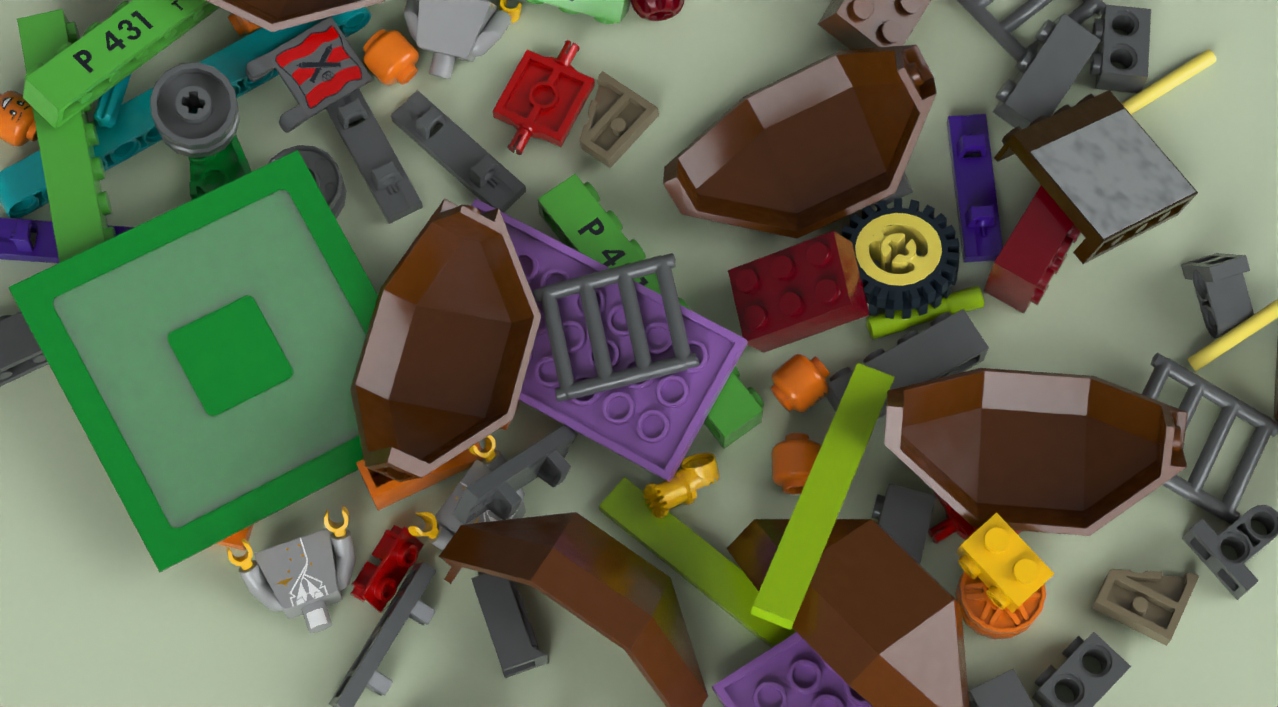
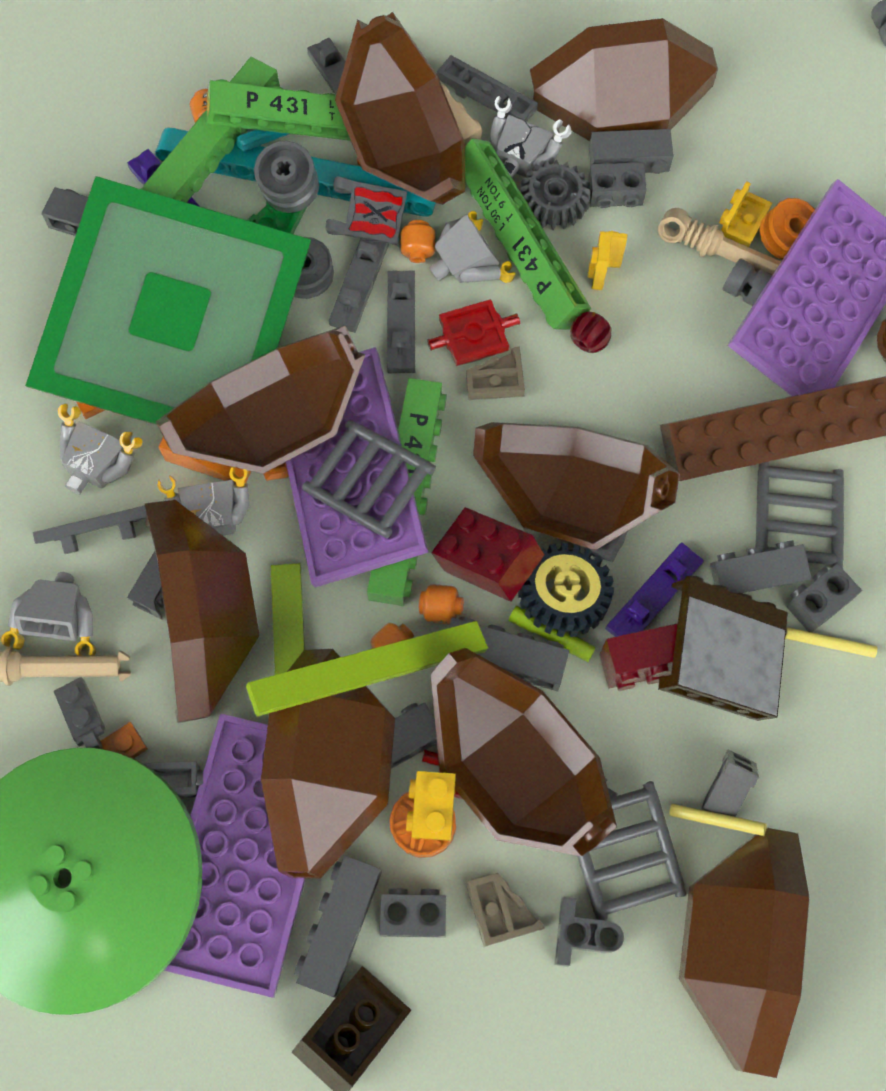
camera: 45 degrees right, 0 degrees up
red hinge [350,525,424,613] -> none
dark grey hinge [452,425,578,525] -> none
yellow connector [643,453,720,518] -> none

